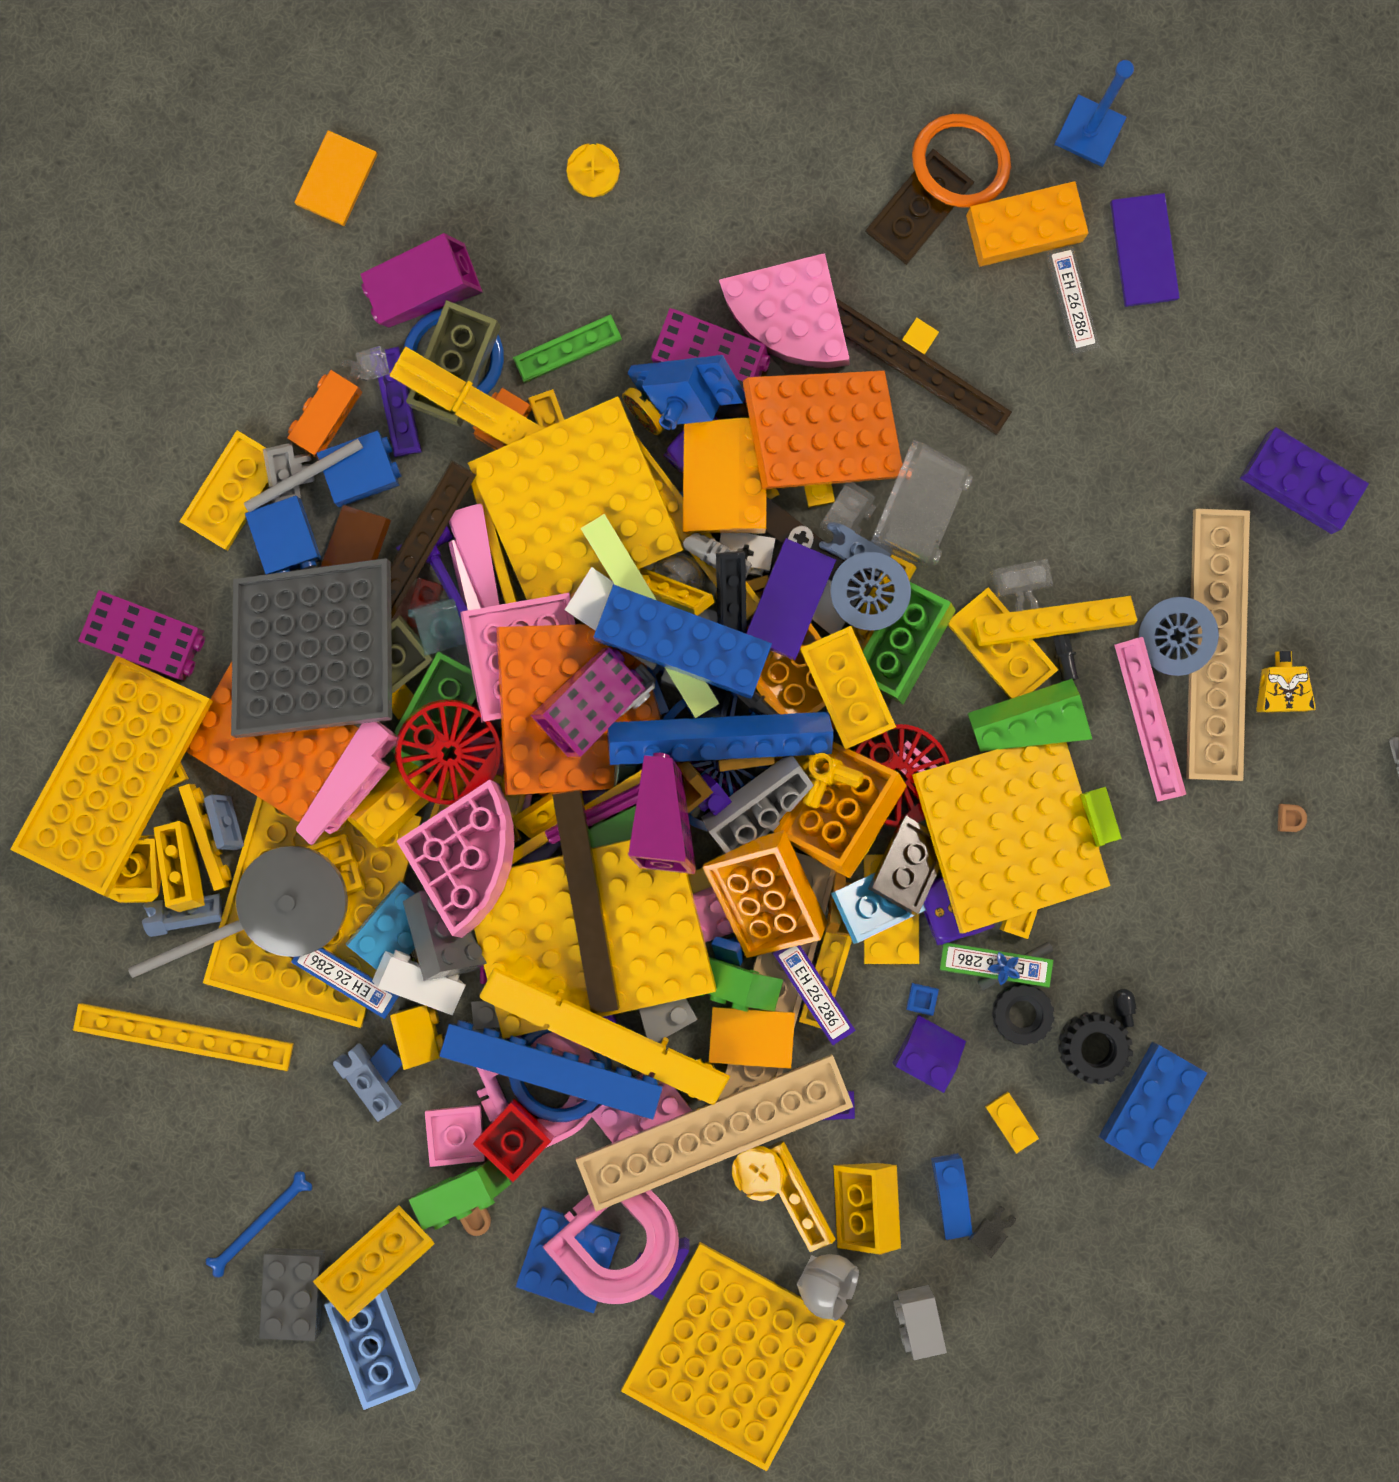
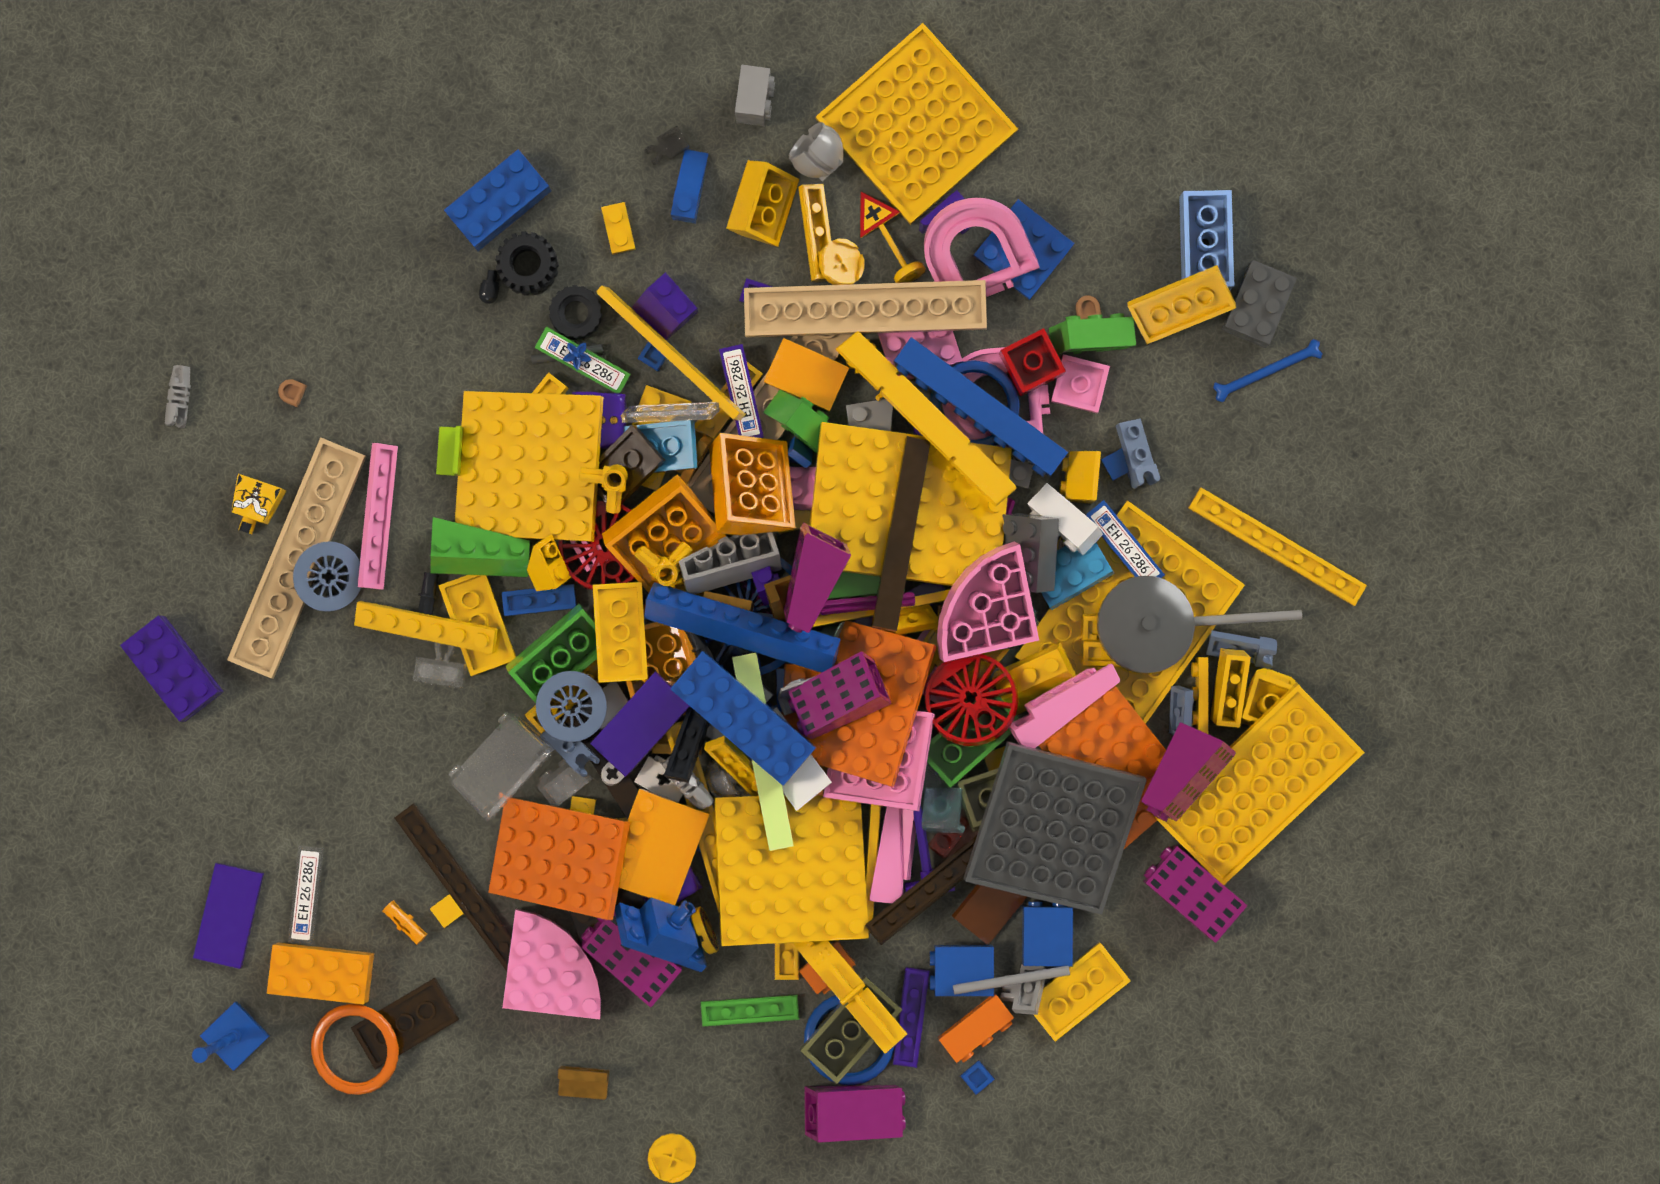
camera: 160 degrees left, 0 degrees up
clear plate [340,346,390,382] -> none
none -> light orange pin [382,900,428,945]
none -> blue plate [502,584,577,616]
none -> yellow slope [527,534,571,591]
none -> pearl gold panel [558,1066,609,1100]
none -> yellow axle [579,464,628,514]
none -> yellow tile [596,285,746,421]
none -> clear tile [621,402,720,423]
none -> yellow piece [860,192,926,283]
none -> blue tile [960,1060,994,1095]
none -> magenta slope [1141,722,1236,822]

